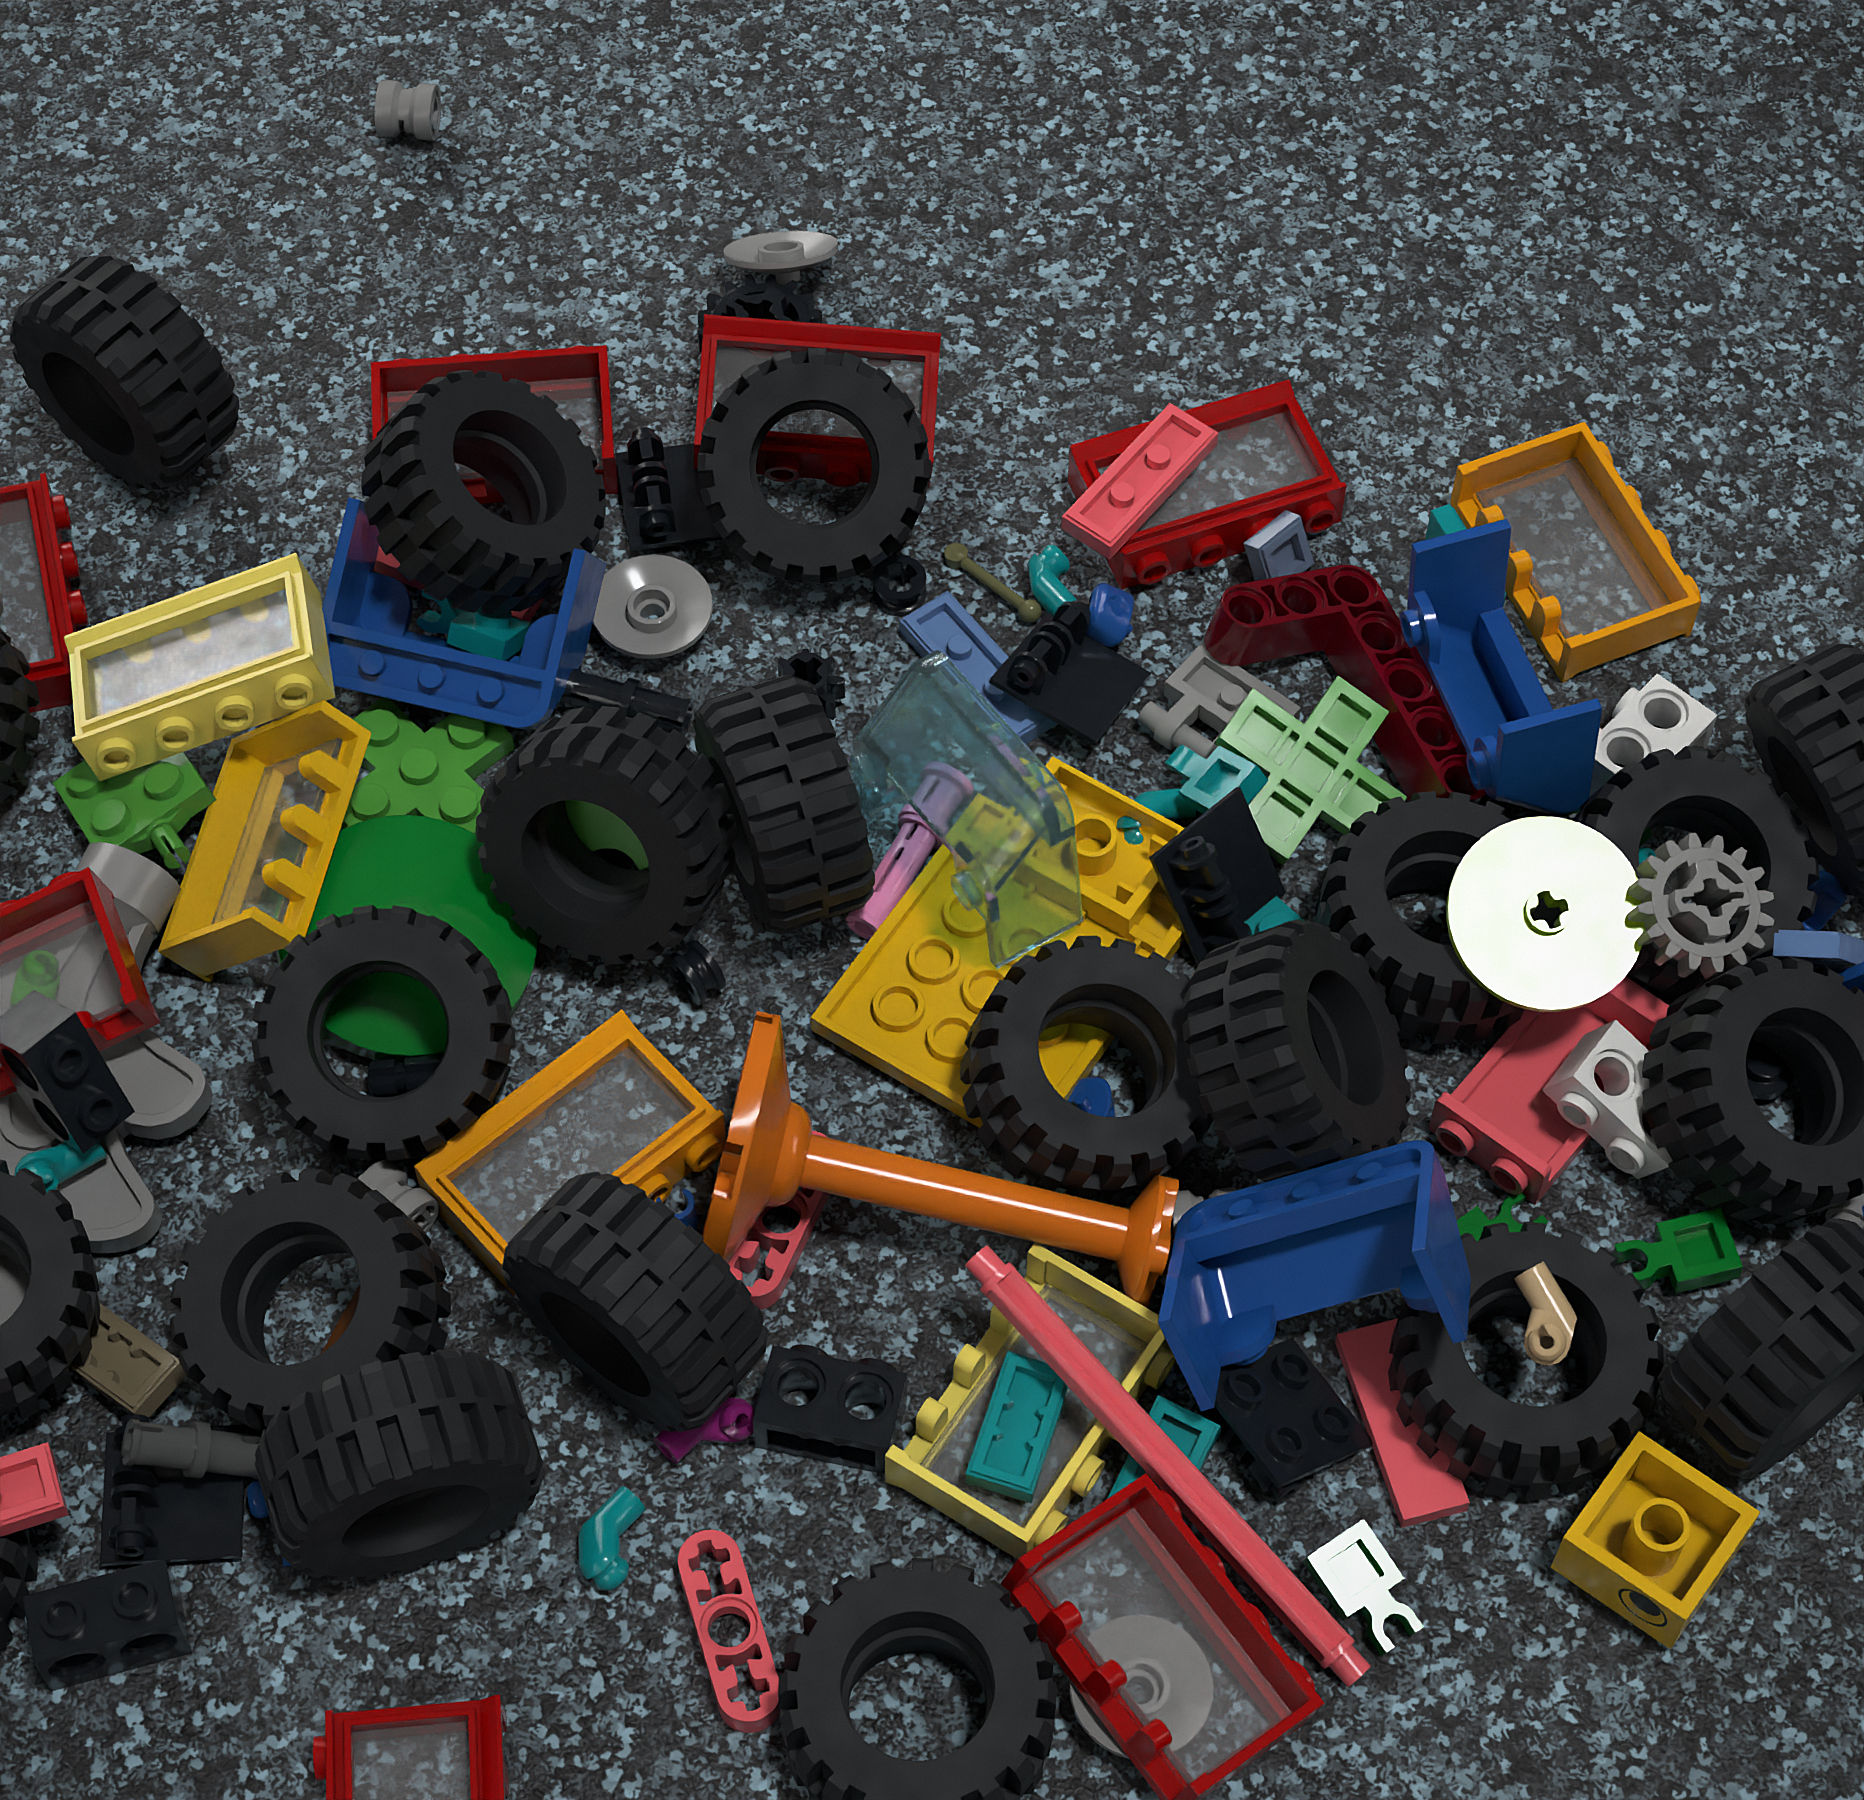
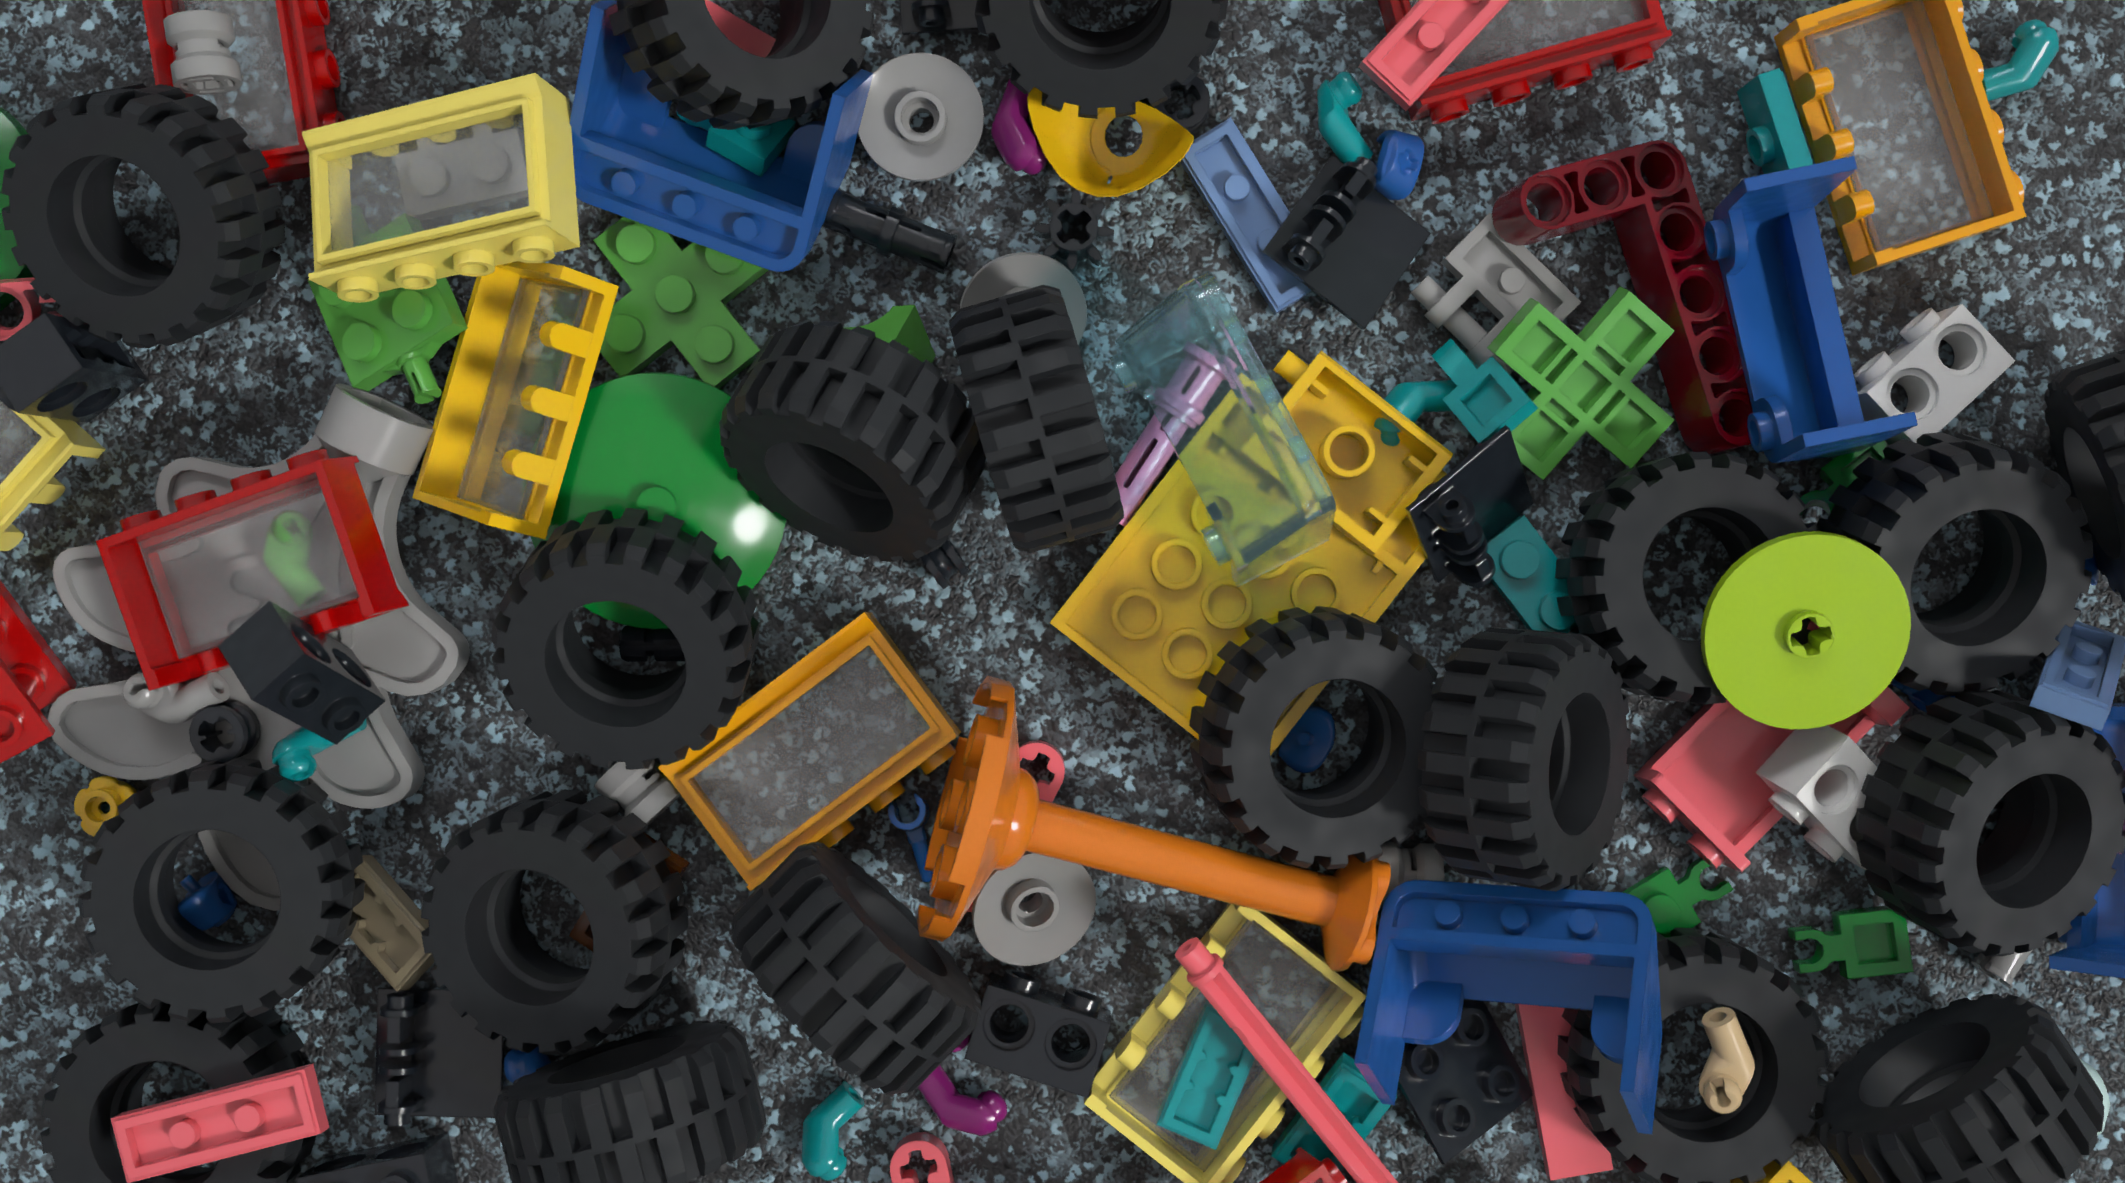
camera: 10 degrees right, 30 degrees up
dark grey pin [121,1419,262,1480] -> none
olive hinge [944,543,1042,623] -> none
sand blue tile [1244,510,1315,581] -> none
light grey gear [1627,833,1774,980] -> none
none -> magenta arm [918,1065,1007,1136]
none -> light grey dish [972,851,1096,966]
none -> magenta arm [991,79,1048,175]
none -> yellow piece [1027,87,1194,197]
none -> teal arm [1982,19,2059,102]

